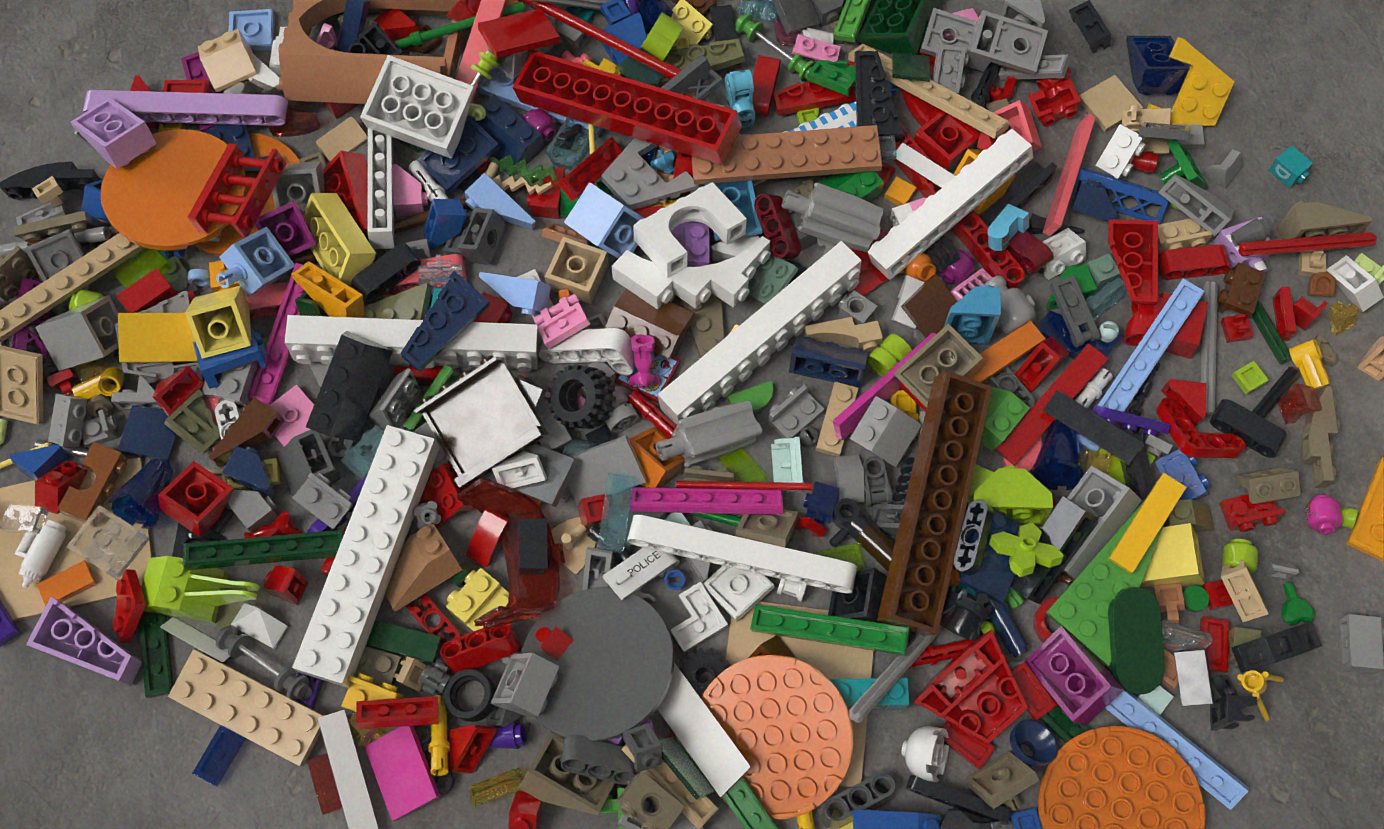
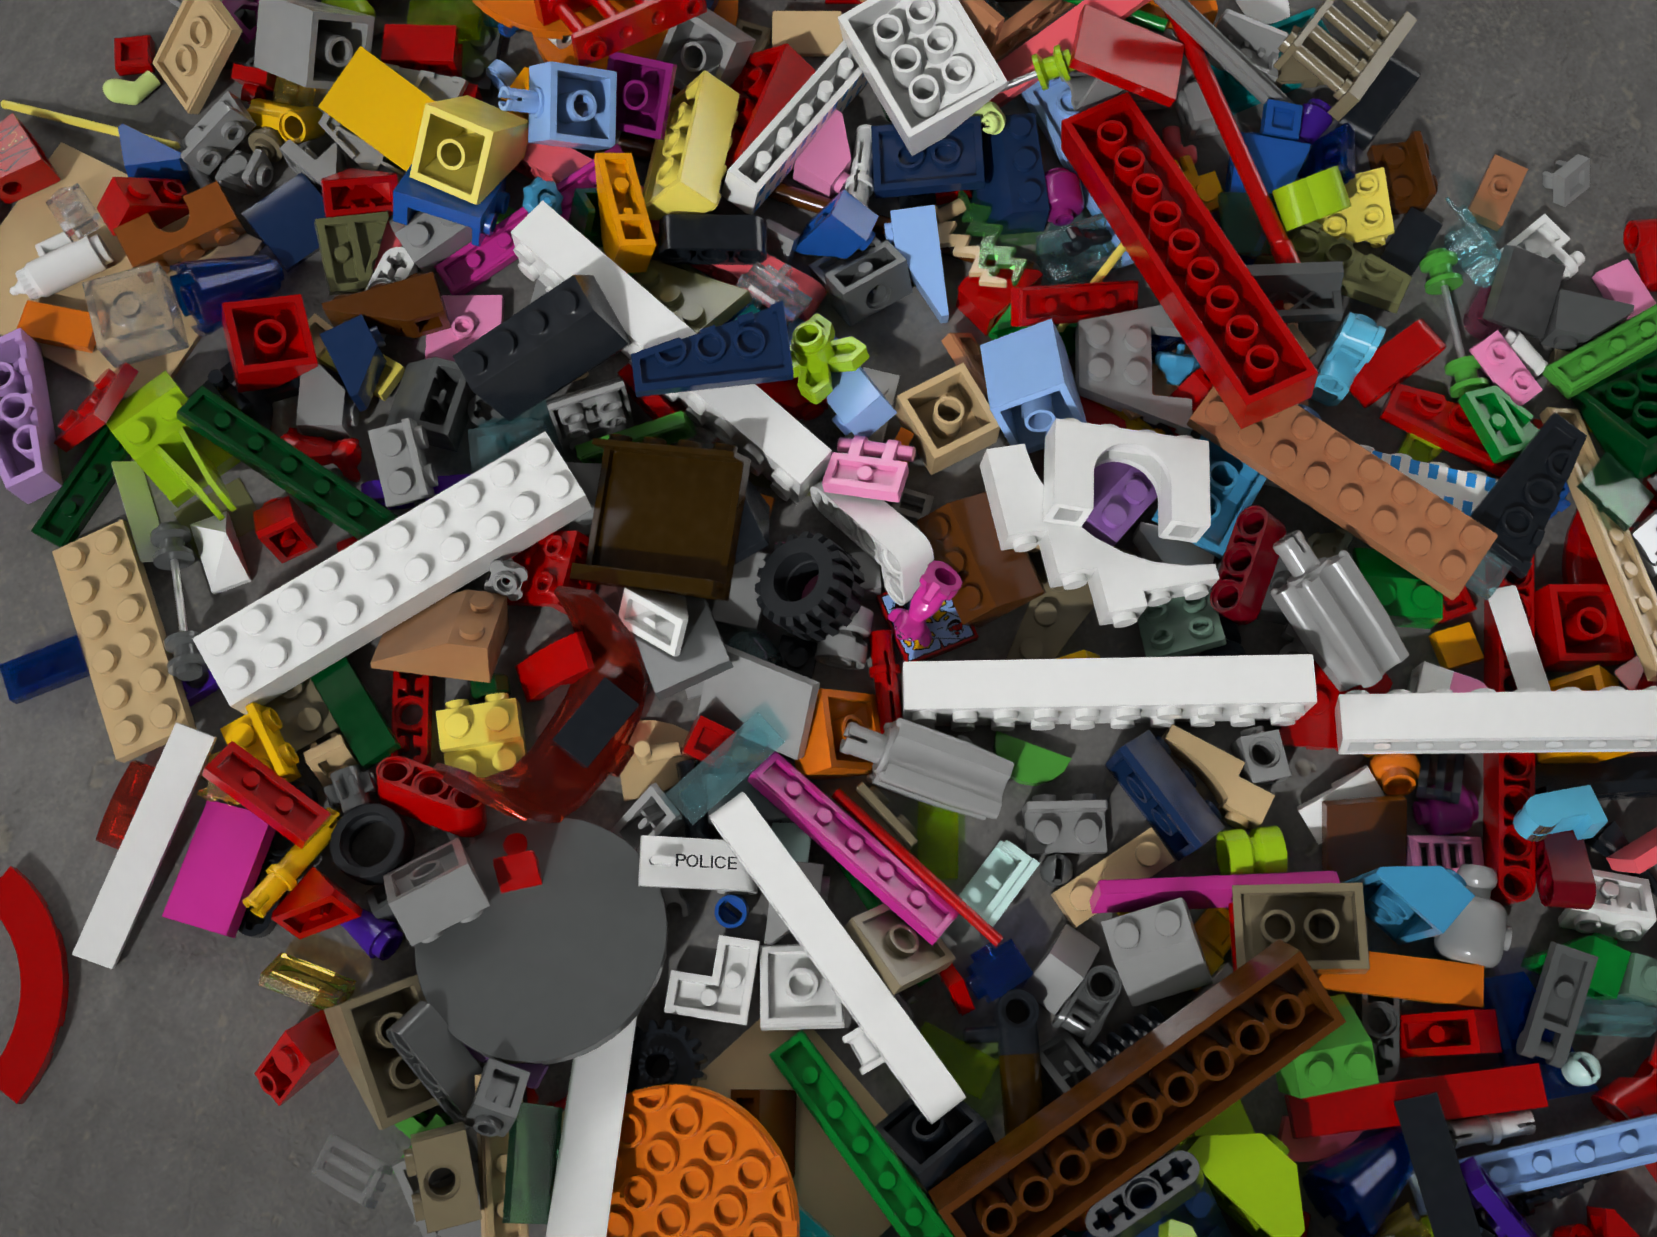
camera: 35 degrees right, 5 degrees up
none -> dark azure piece [522,177,564,215]
none -> lime plant [790,313,869,405]

